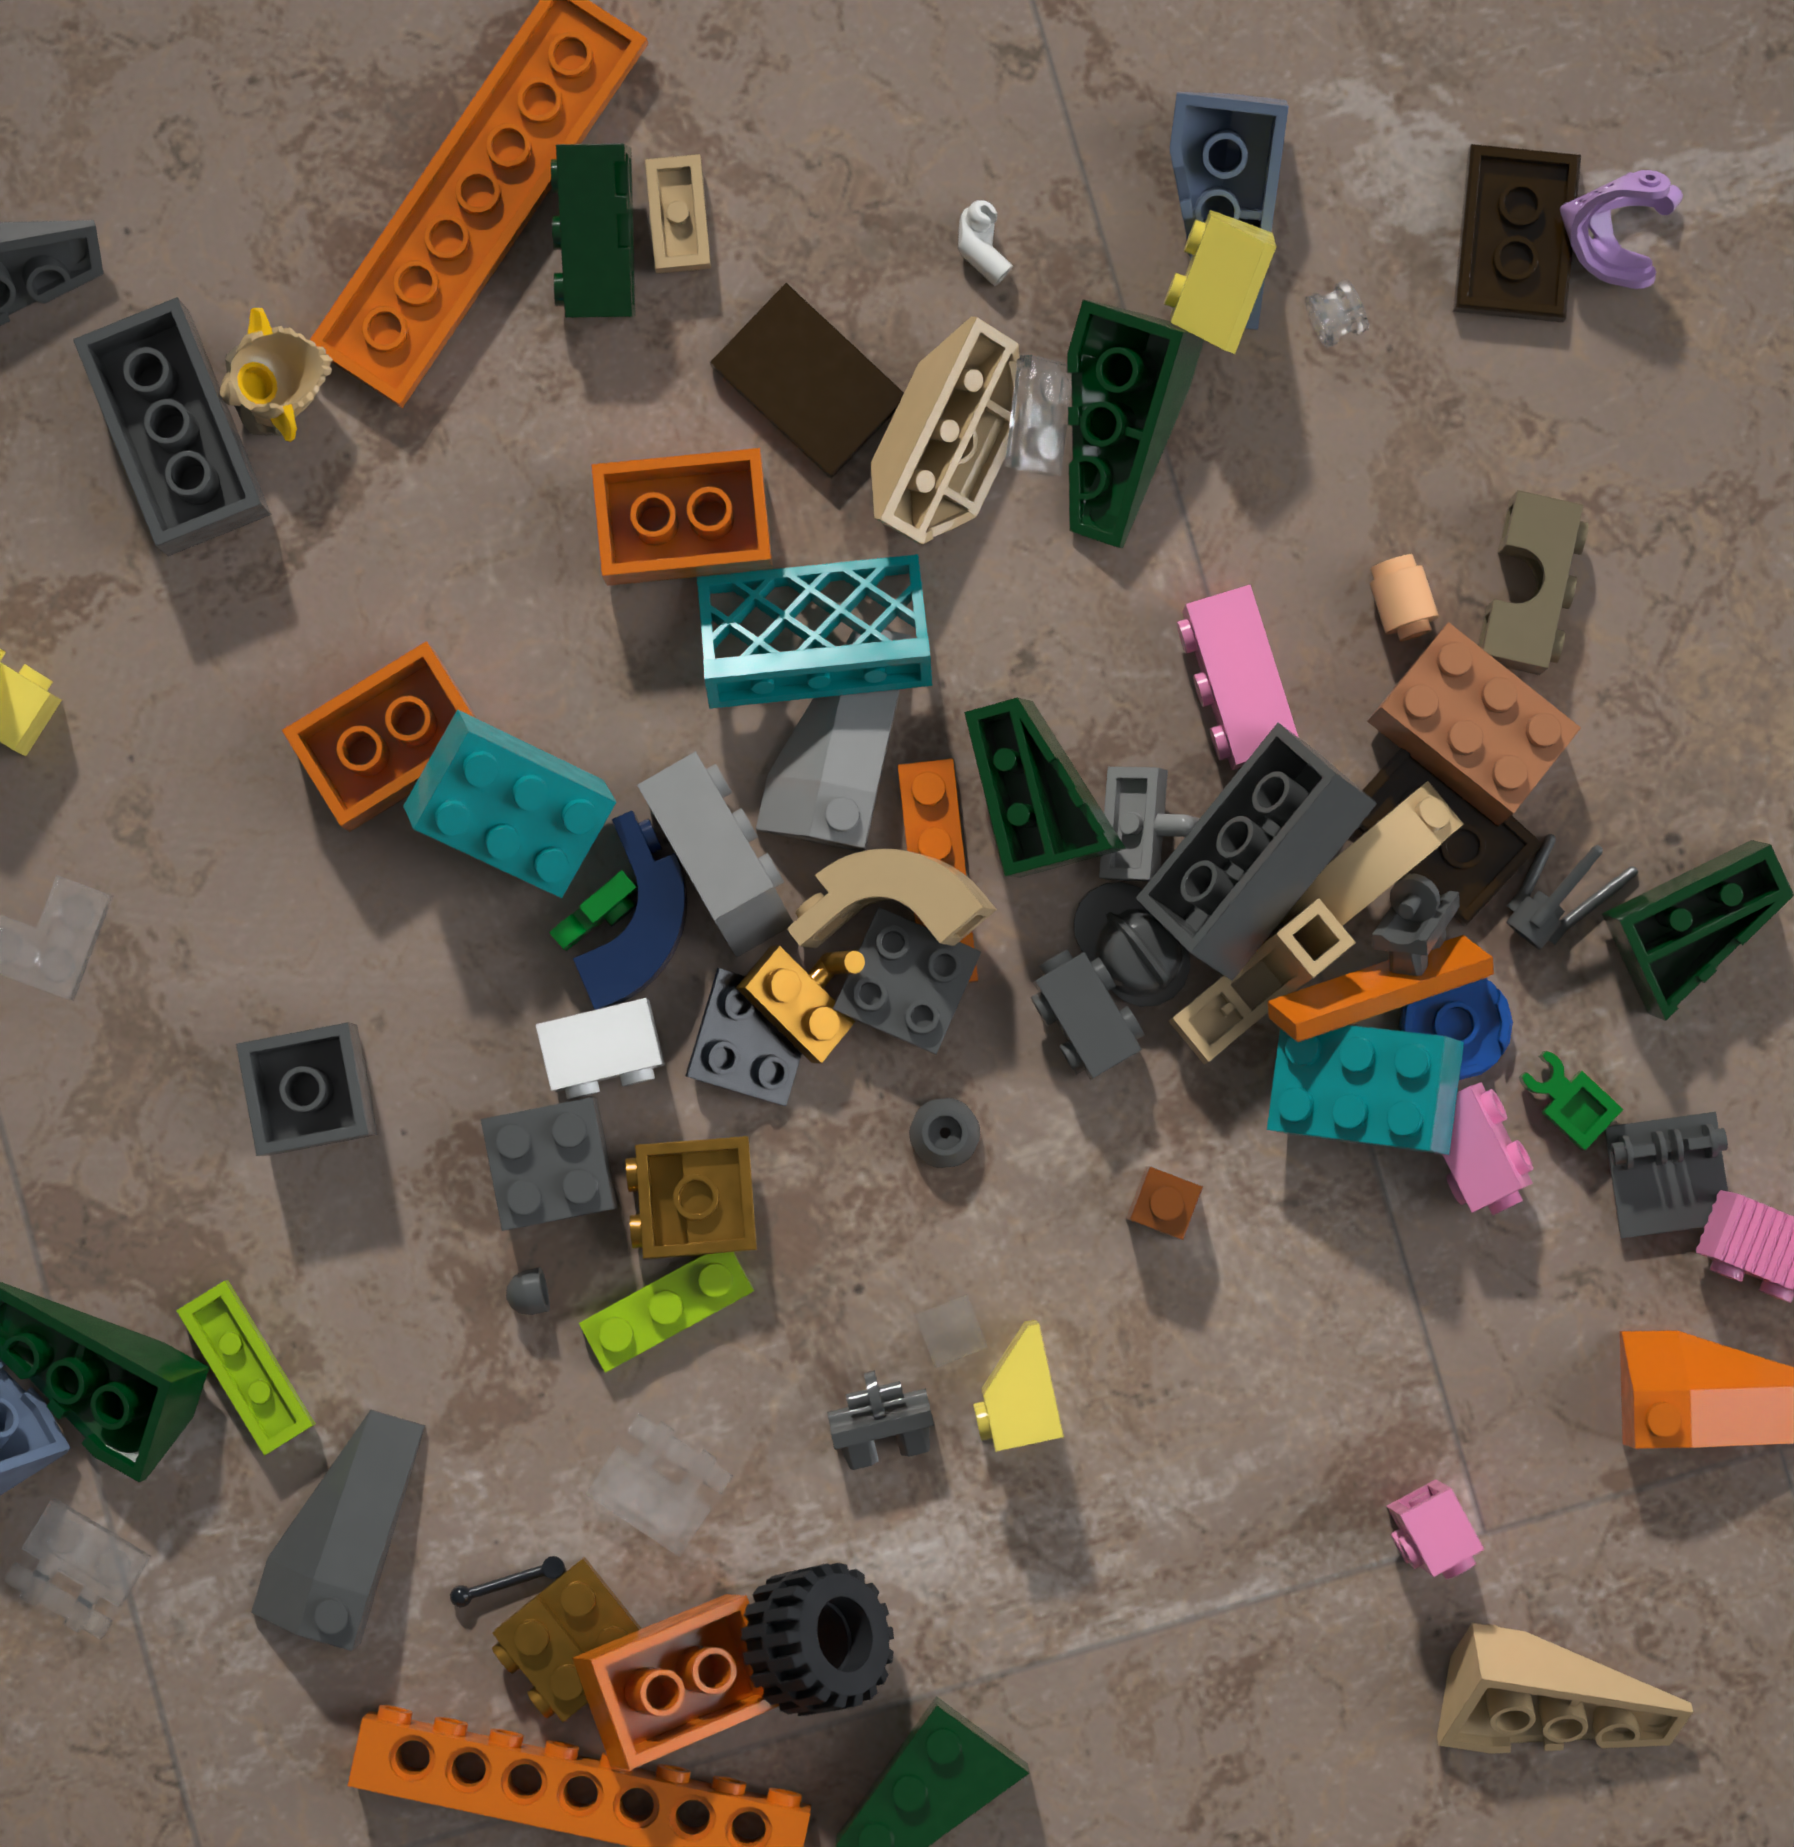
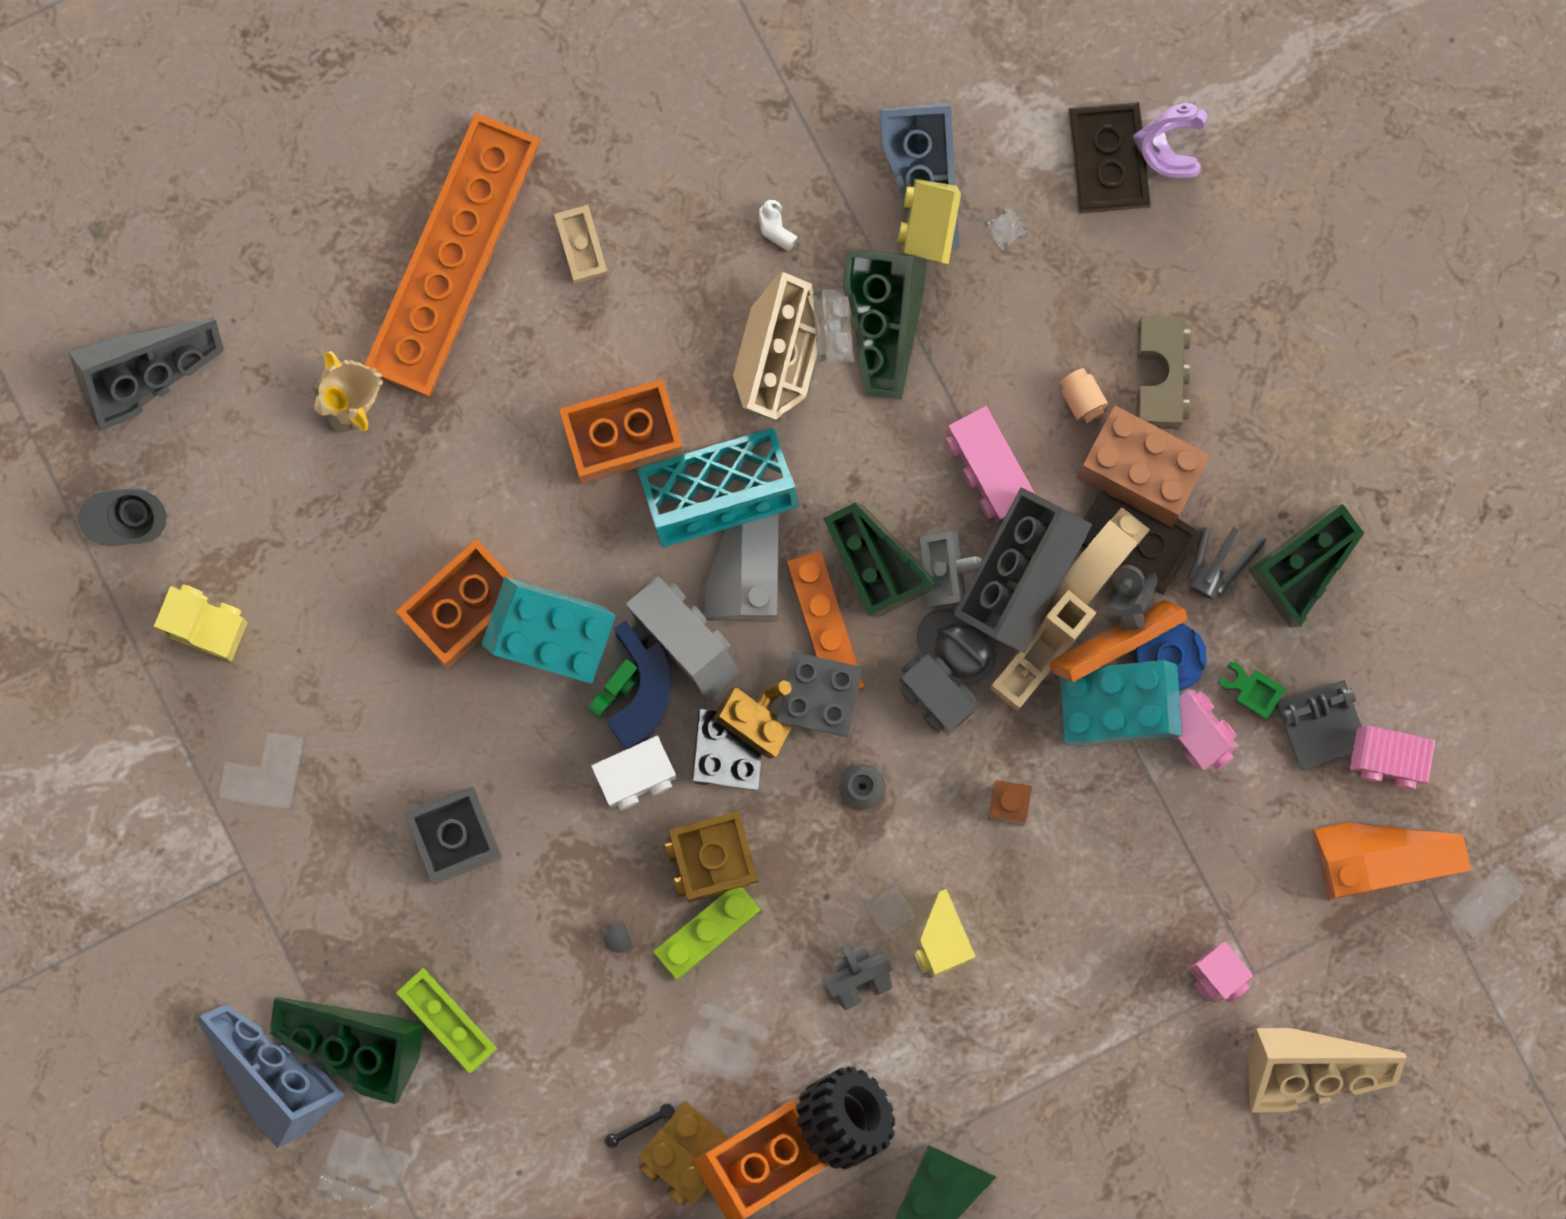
camera: 15 degrees left, 5 degrees down
dark grey brick [73,297,271,557] -> none
dark grey wedge [251,1410,425,1651] -> none
dark grey brick [481,1097,619,1231] -> none
dark green wedge [551,144,636,318] -> none
dark brown tile [710,283,904,479] -> none
tan arch [786,849,997,948] -> none

